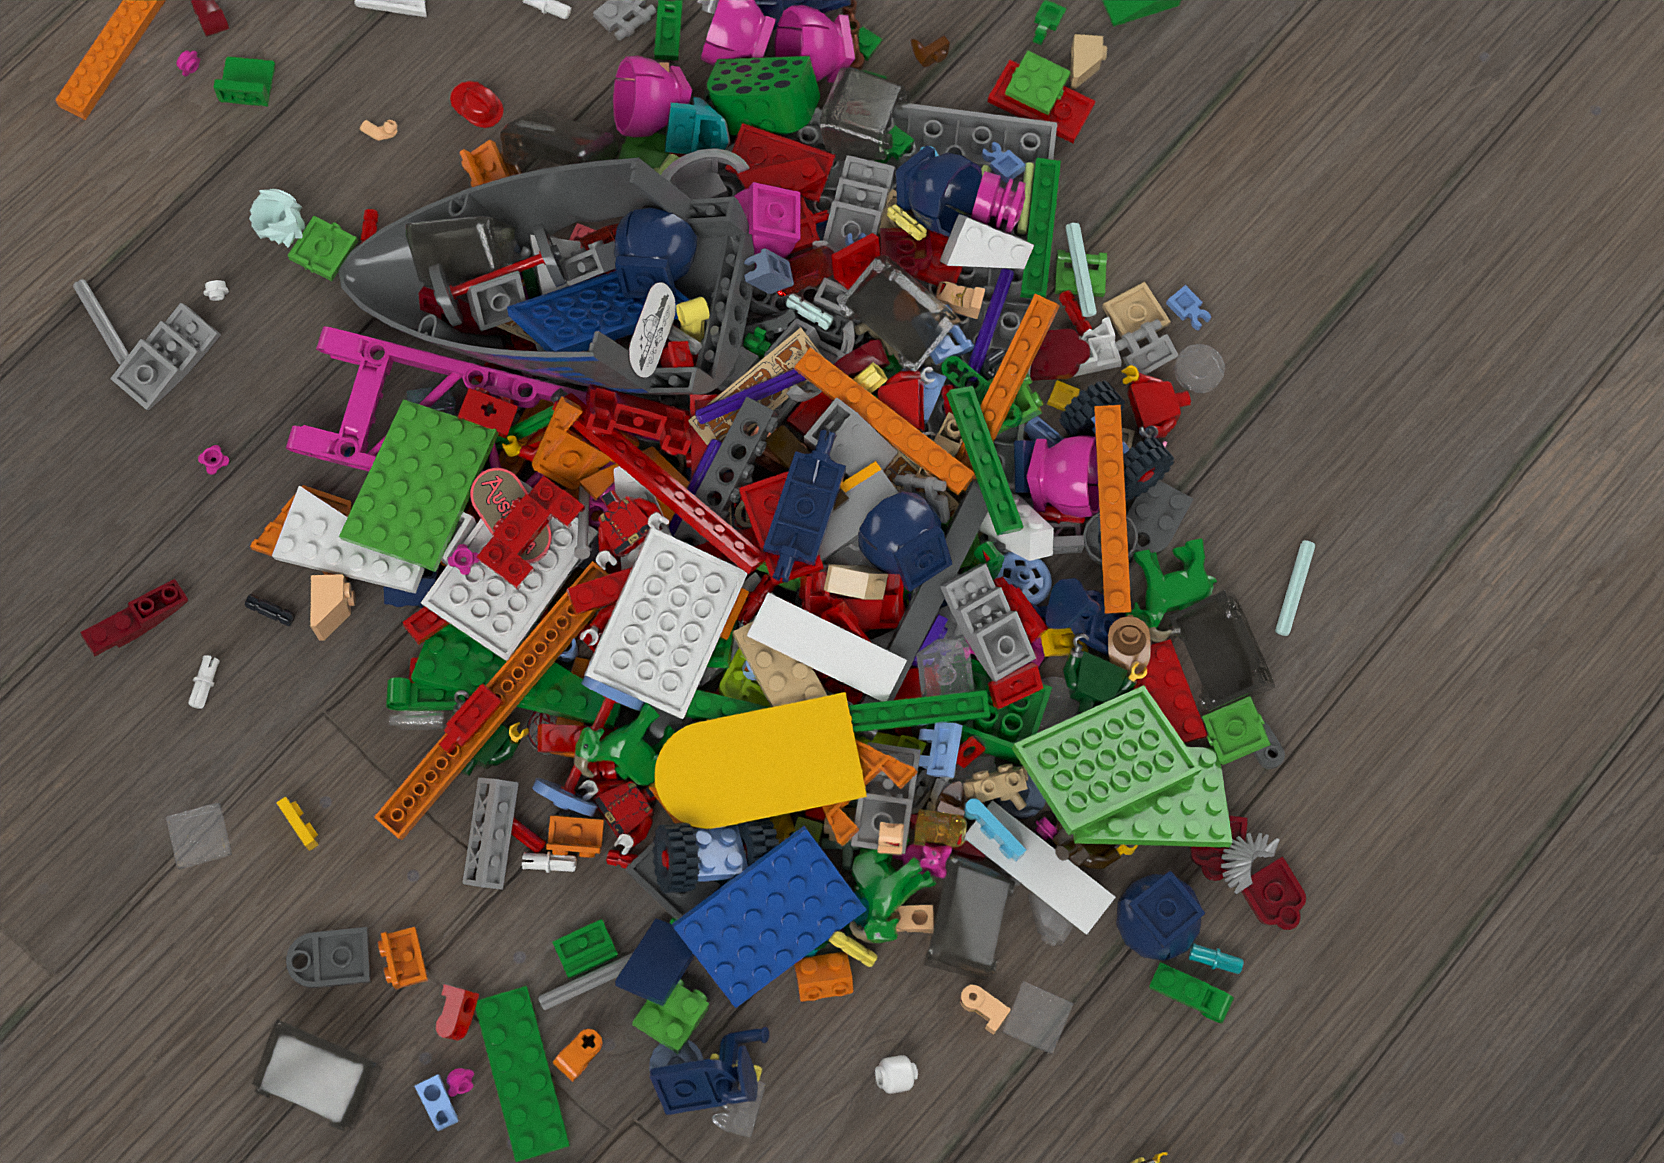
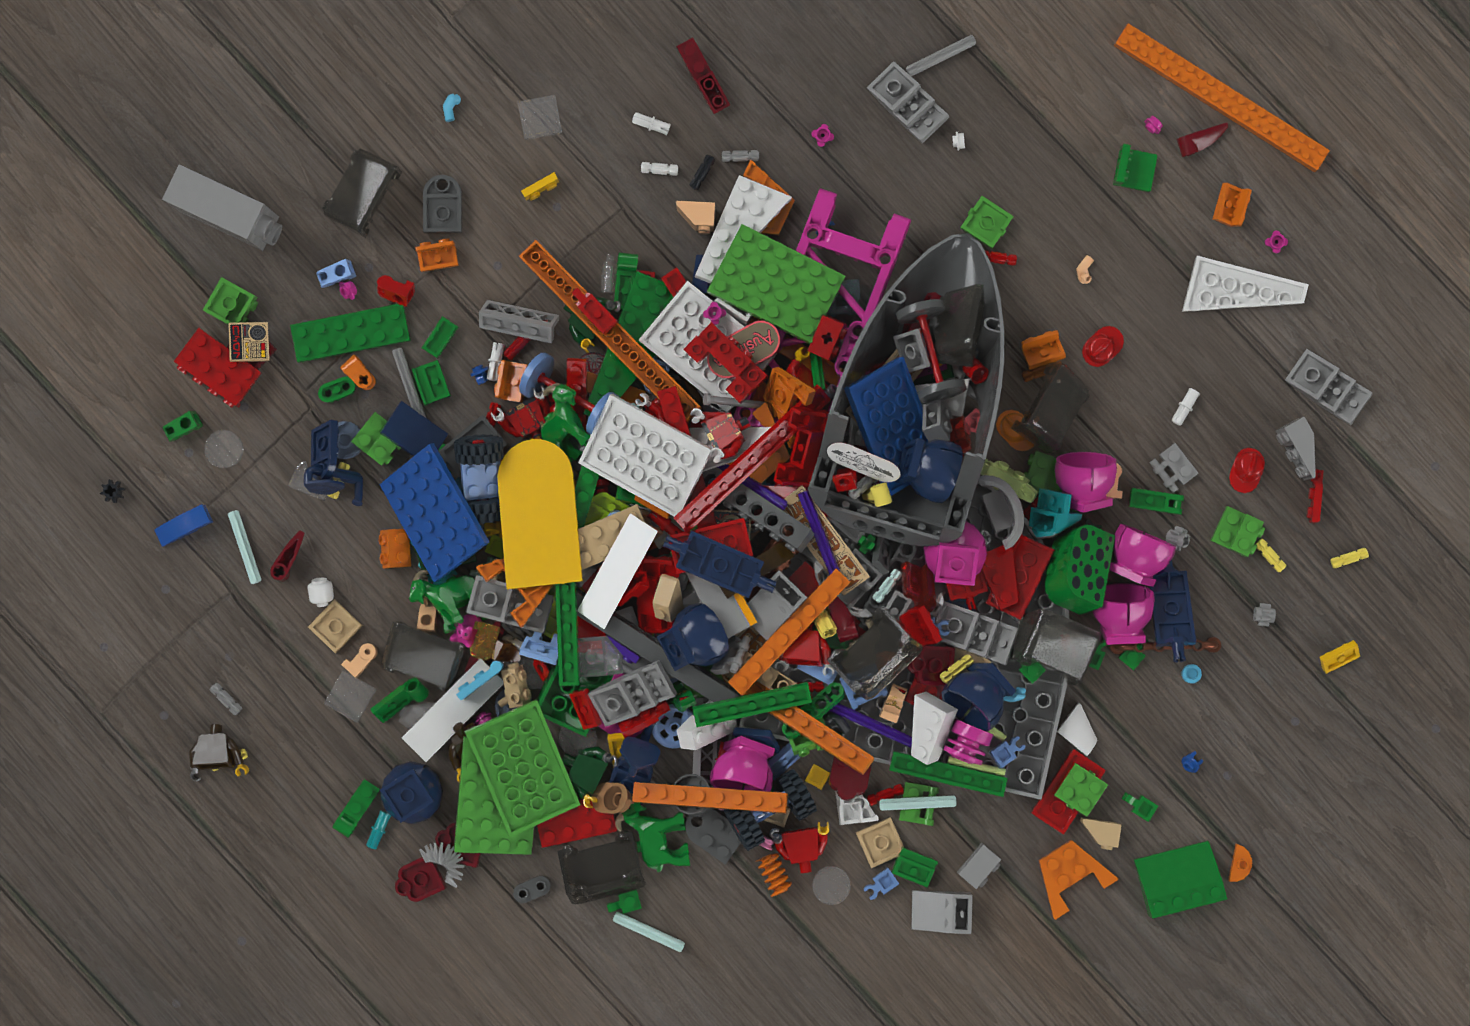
camera: 105 degrees right, 15 degrees up
light aqua hair [249,189,305,248] -> none
sand blue hinge [744,248,794,294] -> none
light yellow axle [829,930,877,967] -> none
light nougat leg [877,822,904,855] -> none
reddish brown plate [911,35,950,67] -> none
light grey plate [1115,319,1179,375] -> none
bright green plate [1202,696,1271,765] -> none
none -> dark red piece [270,530,305,582]
none -> tan tile [308,599,363,654]
none -> green plate [318,377,356,403]
none -> green plate [370,678,429,723]
none -> green plate [421,316,459,359]
none -> medium azure arm [443,94,461,122]
none -> blue plate [470,364,488,385]
none -> green plate [607,889,642,914]
none -> white axle [641,162,678,176]
none -> light grey axle [722,150,759,162]
none -> orange piece [756,853,792,897]
none -> green plate [891,846,938,888]
none -> light grey slope [911,890,972,934]
none -> light grey brick [957,842,1001,889]
none -> red wheel [962,358,989,384]
none -> orange wing [1039,840,1118,920]
none -> white slope [1057,703,1098,756]

